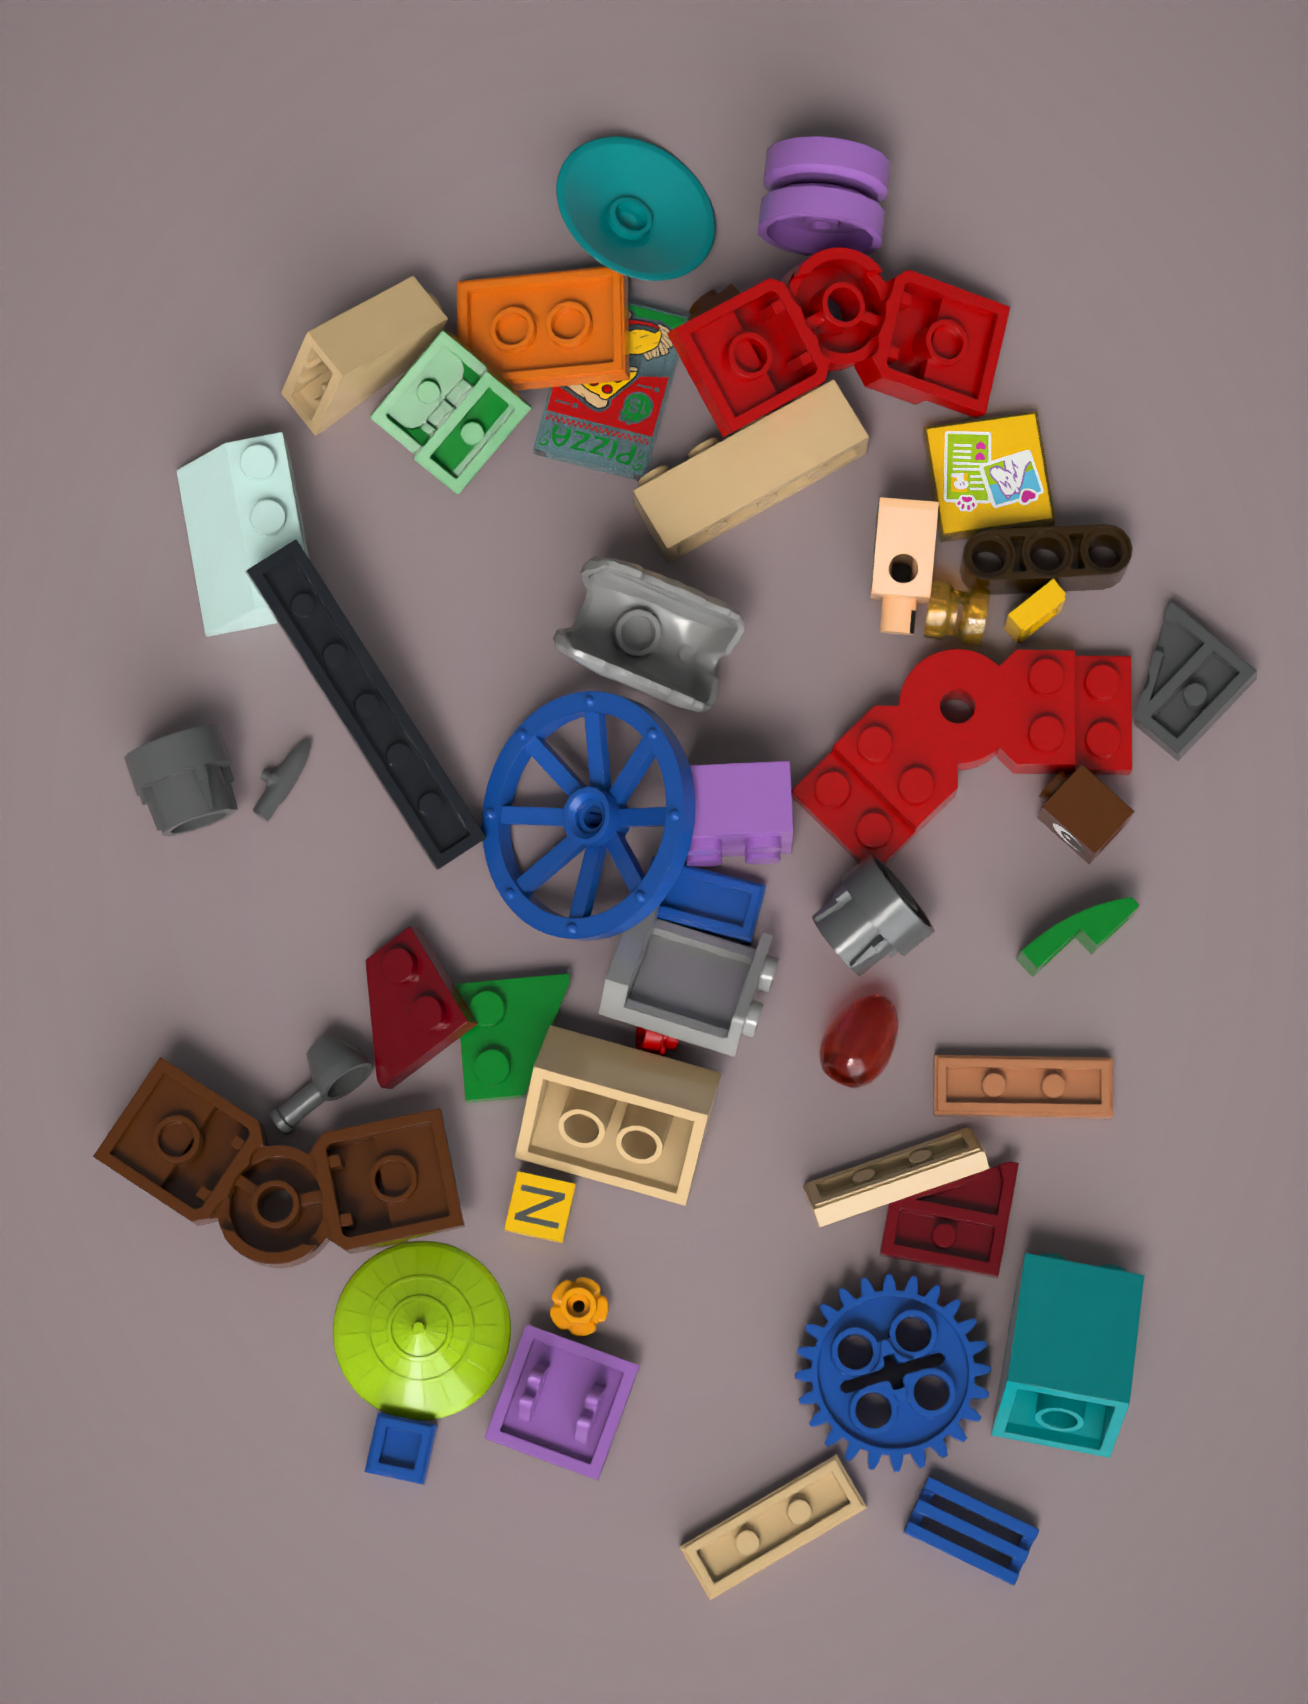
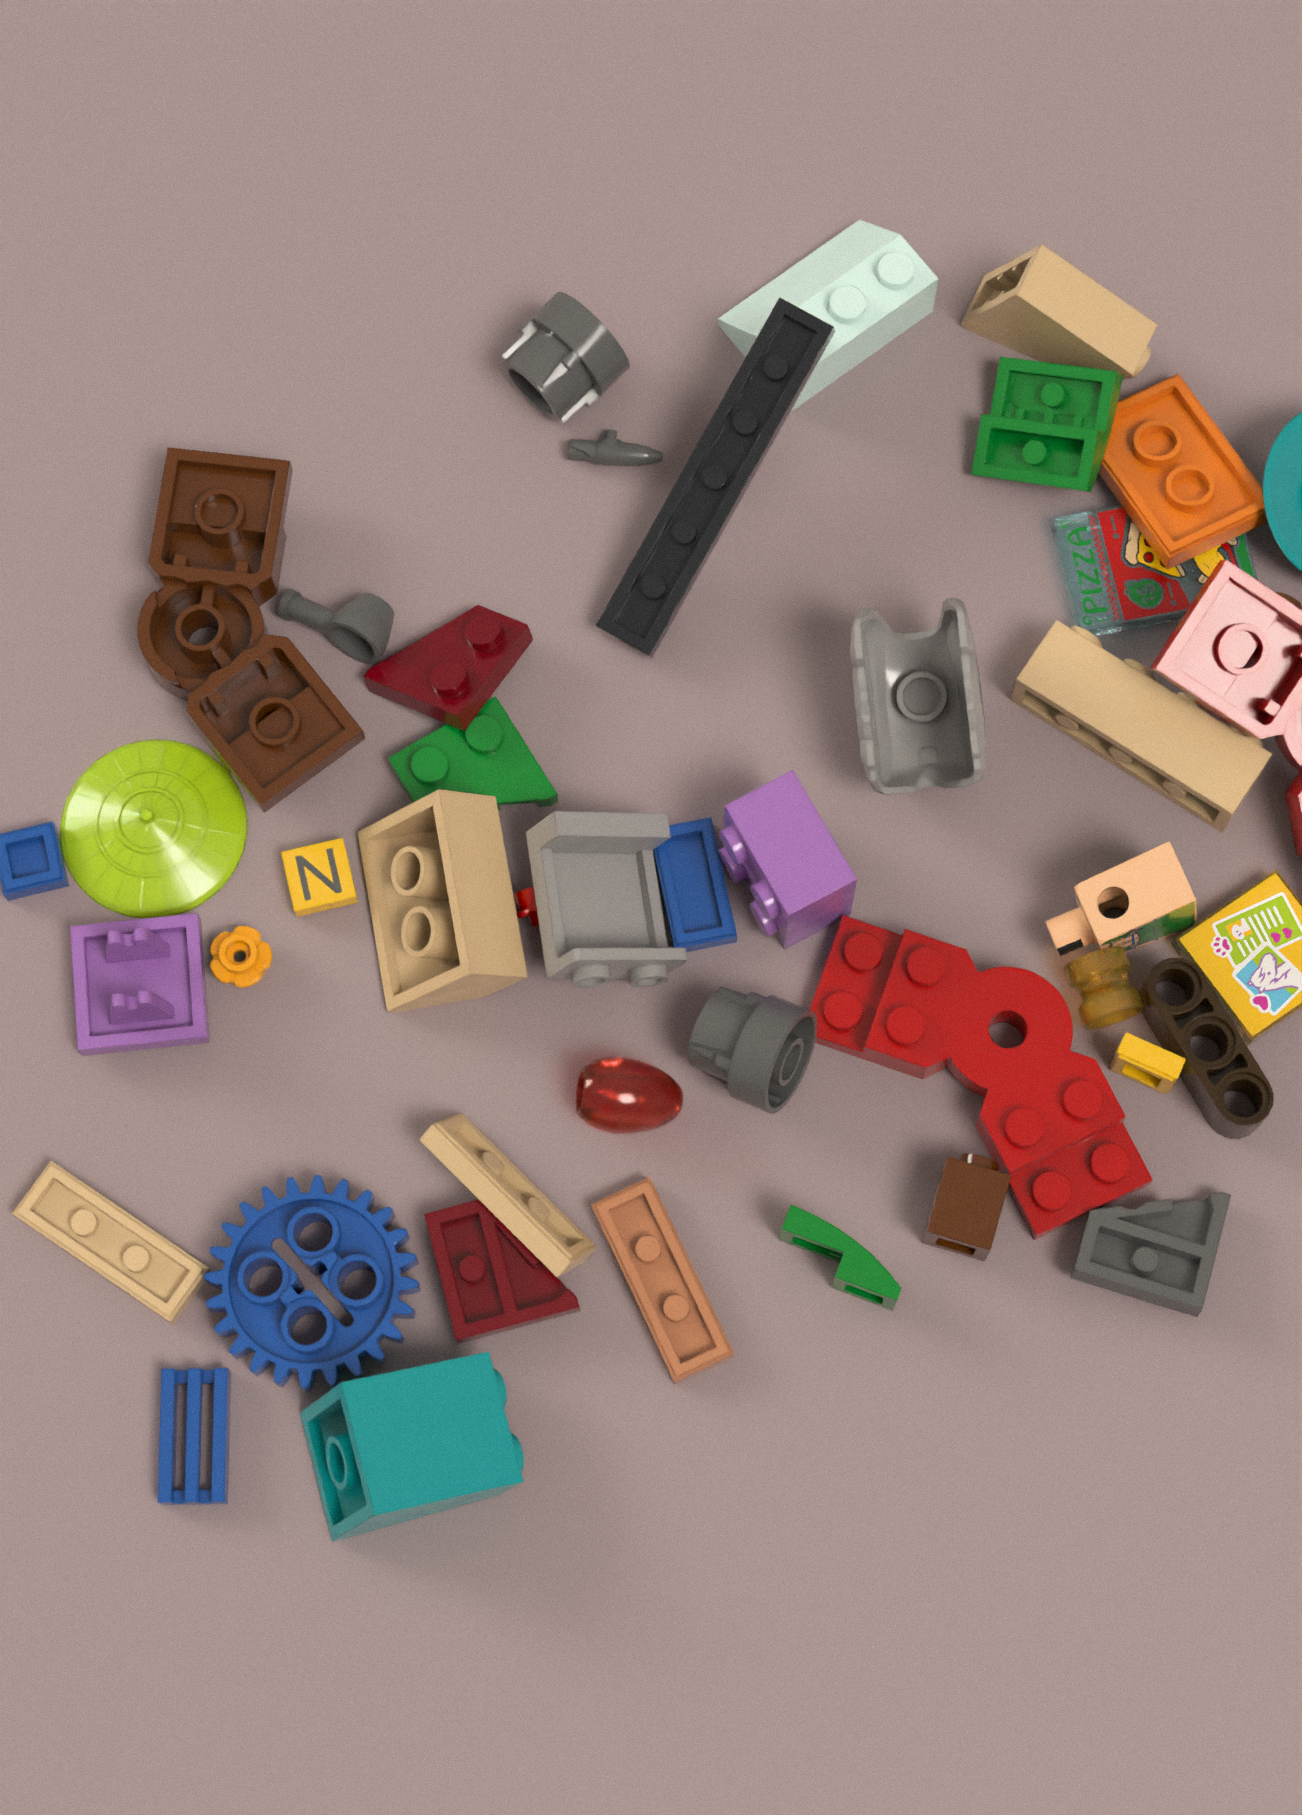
camera: 60 degrees right, 5 degrees down
blue wheel [482,691,695,941] -> none

